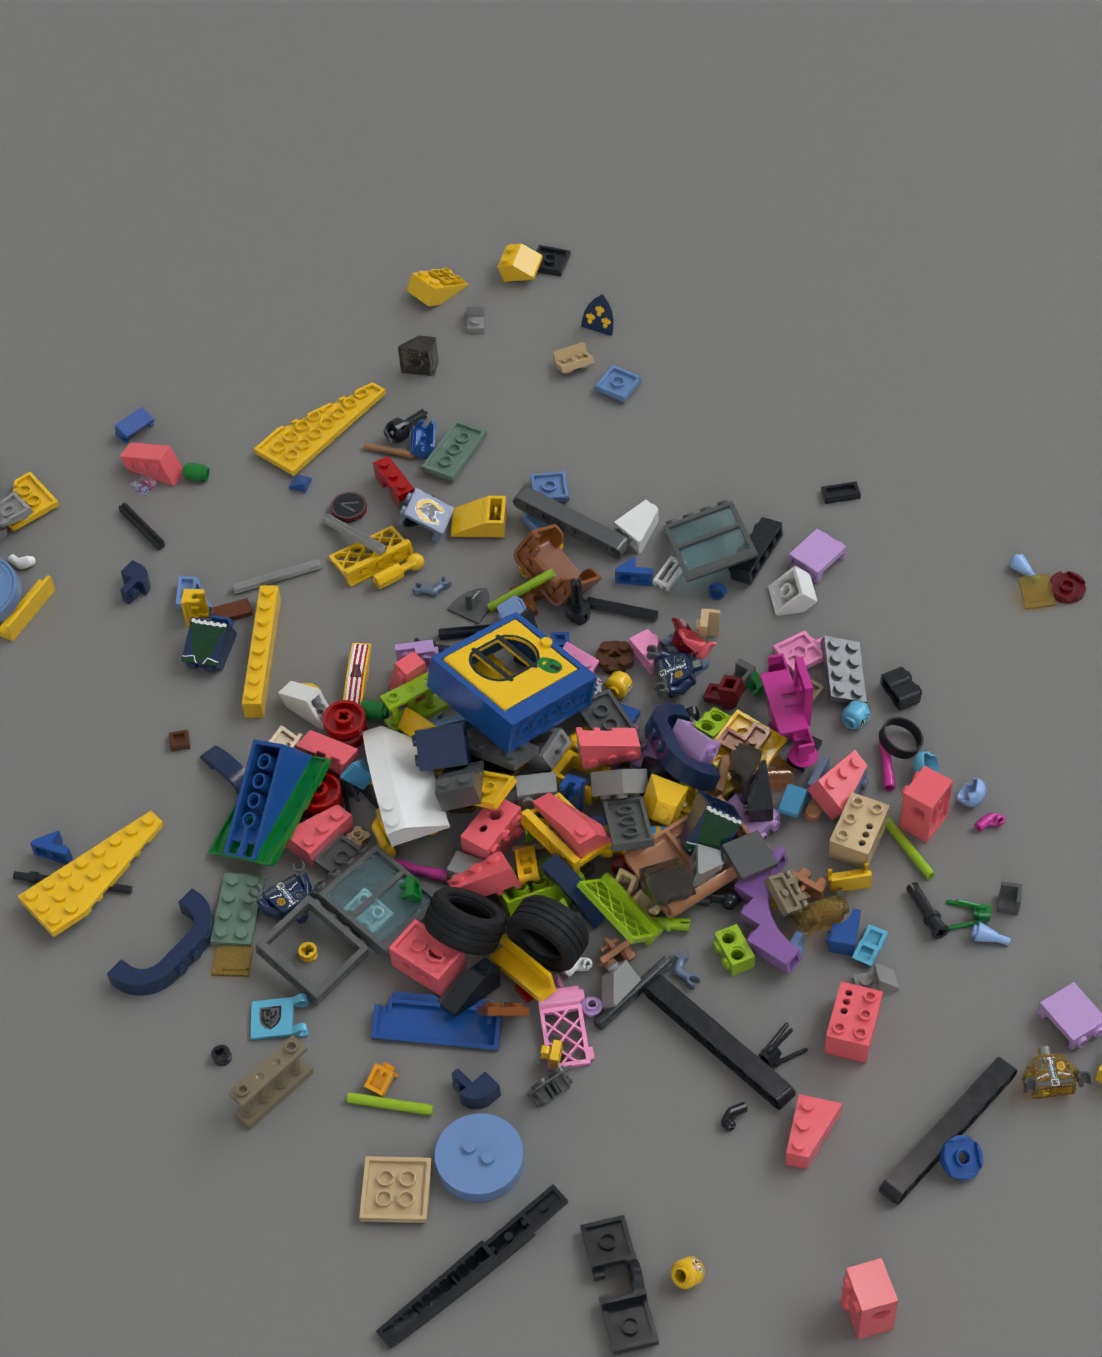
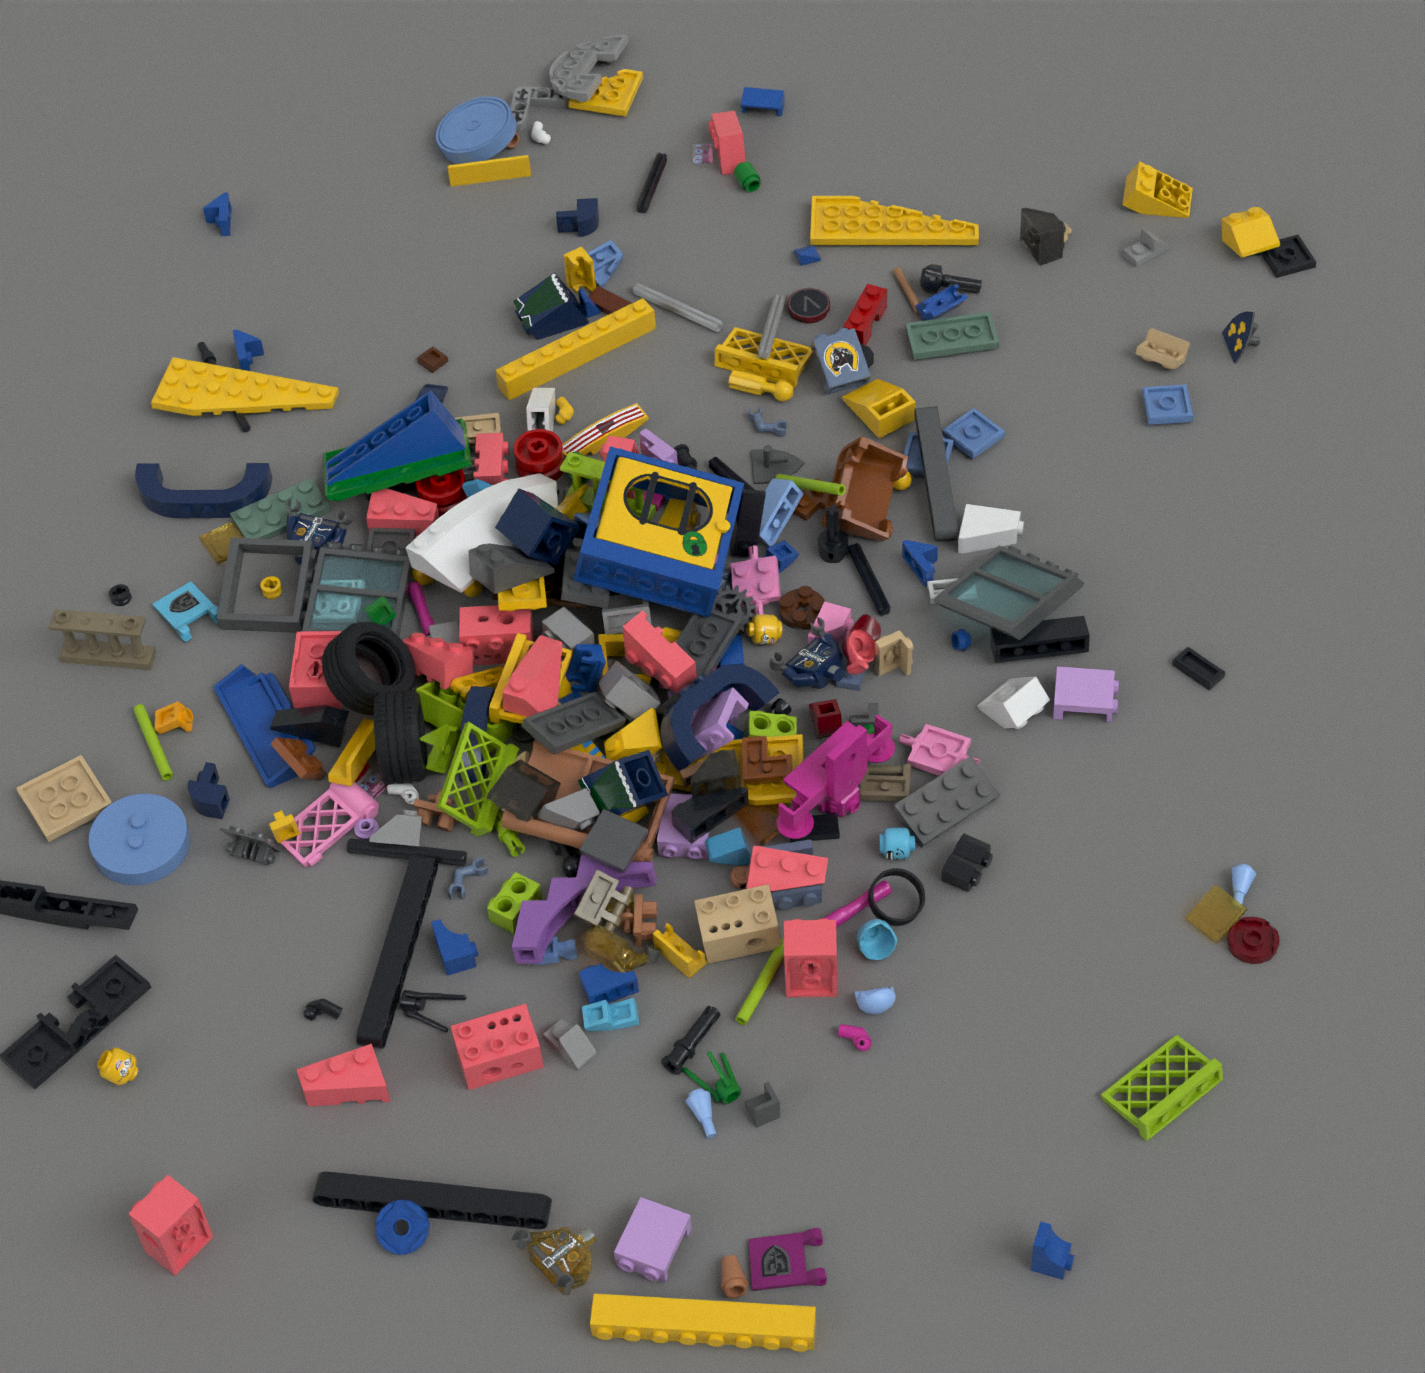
camera: 55 degrees right, 0 degrees up
none -> blue arch [431,919,479,976]

